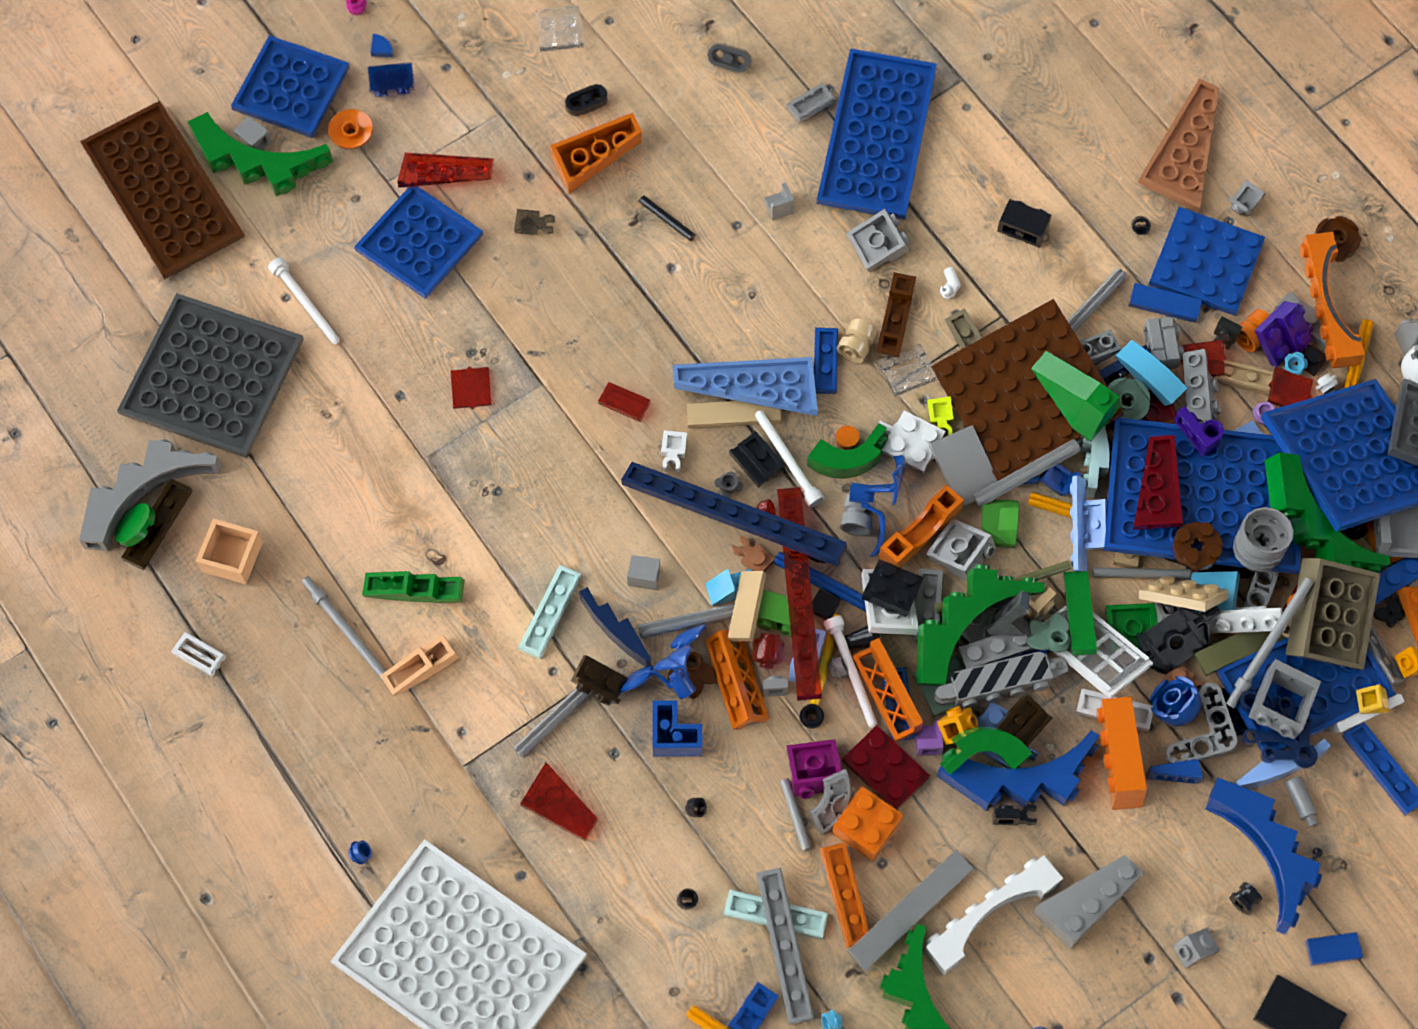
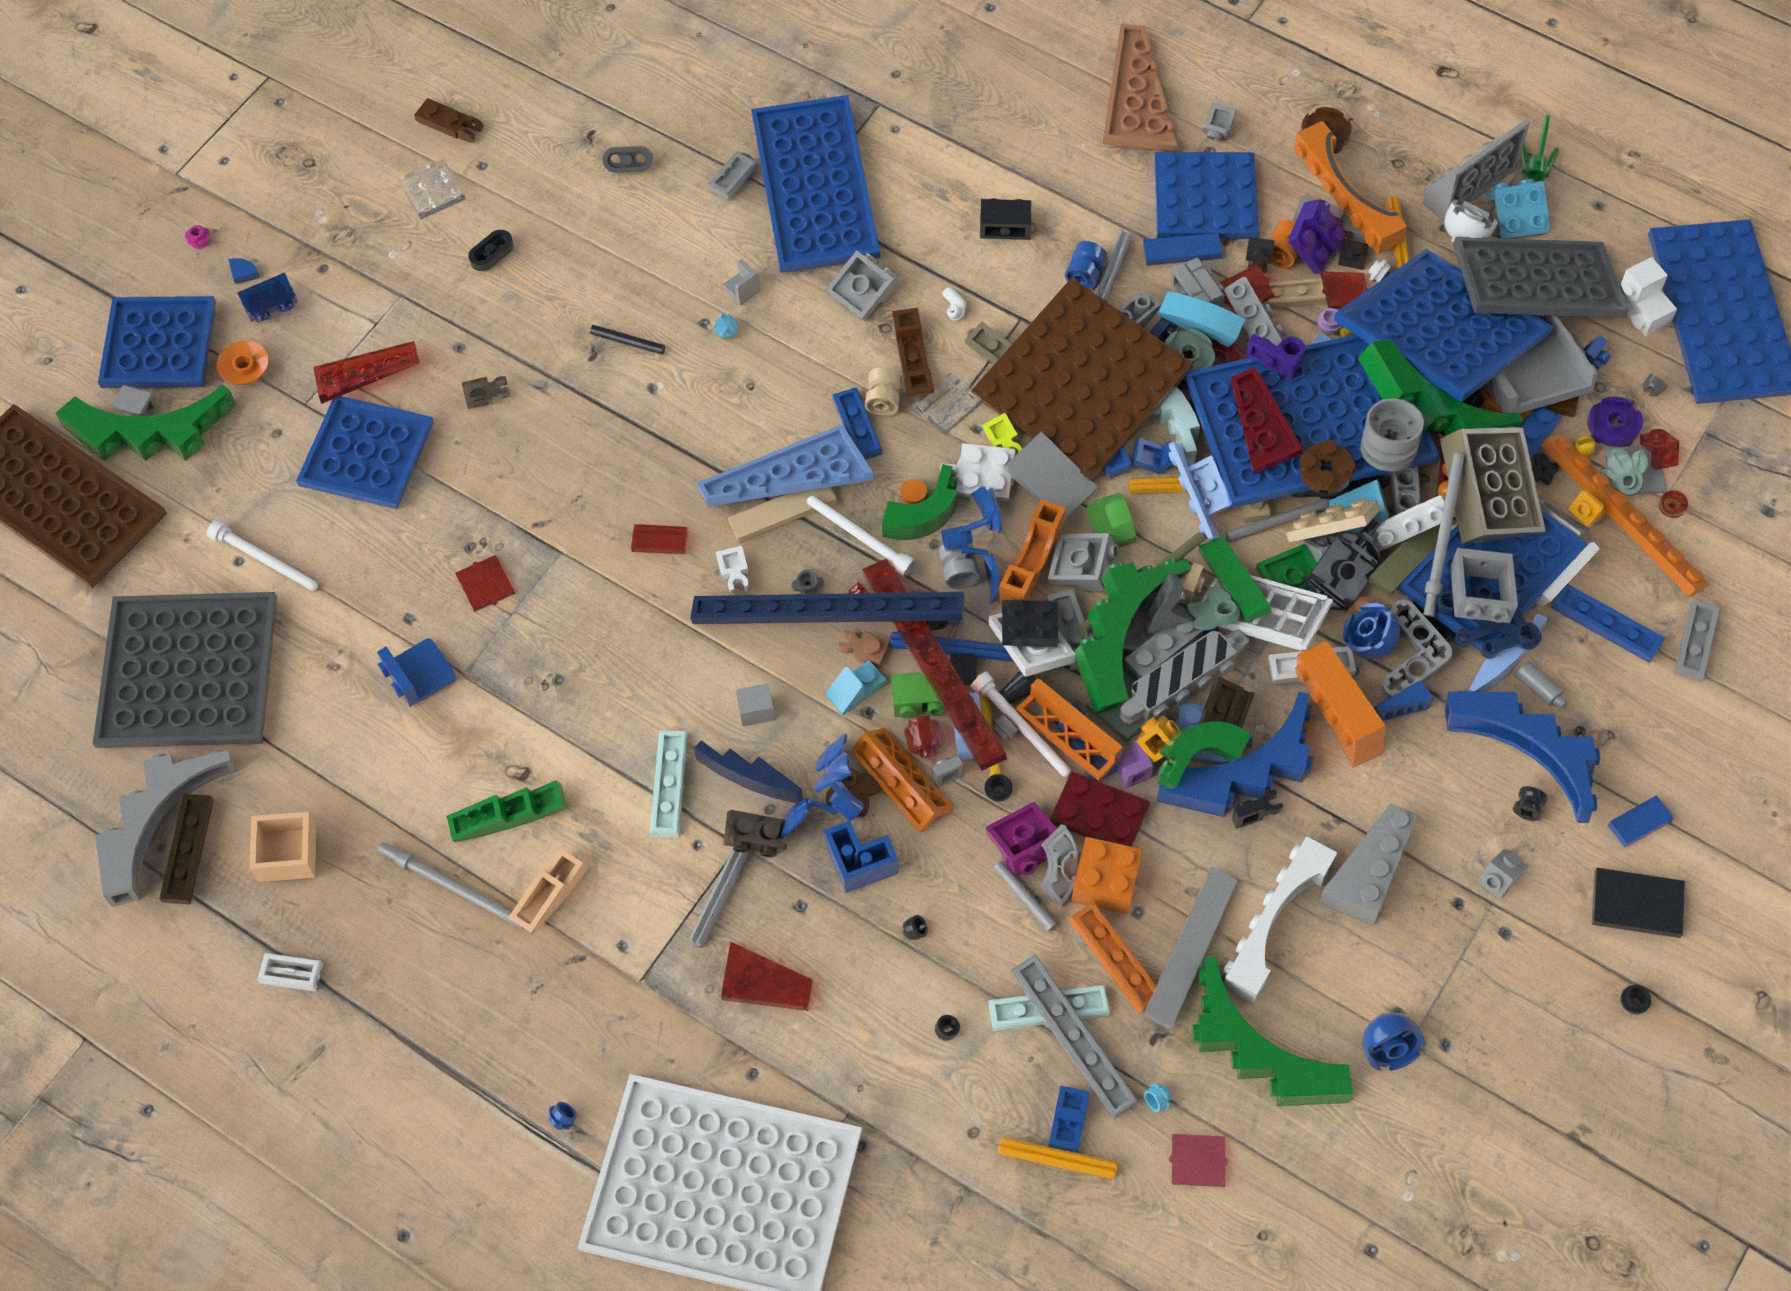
camera: 20 degrees left, 5 degrees down
green tile [114,503,155,547] -> none
orange wedge [550,112,642,194] -> none
light grey axle [638,604,735,638] -> none
tan tile [728,571,767,641] -> none
black plate [729,431,786,488] -> none
light grey axle [974,439,1080,507] -> none
green wedge [1031,351,1121,442] -> none
black hinge [1131,216,1151,235] -> none
medium azure plate [1284,352,1308,375] -> none
yellow slope [1356,684,1390,714] -> none
none -> blue bracket [377,638,456,707]
none -> medium azure plate [713,313,739,339]
none -> blue wheel [1065,241,1107,290]

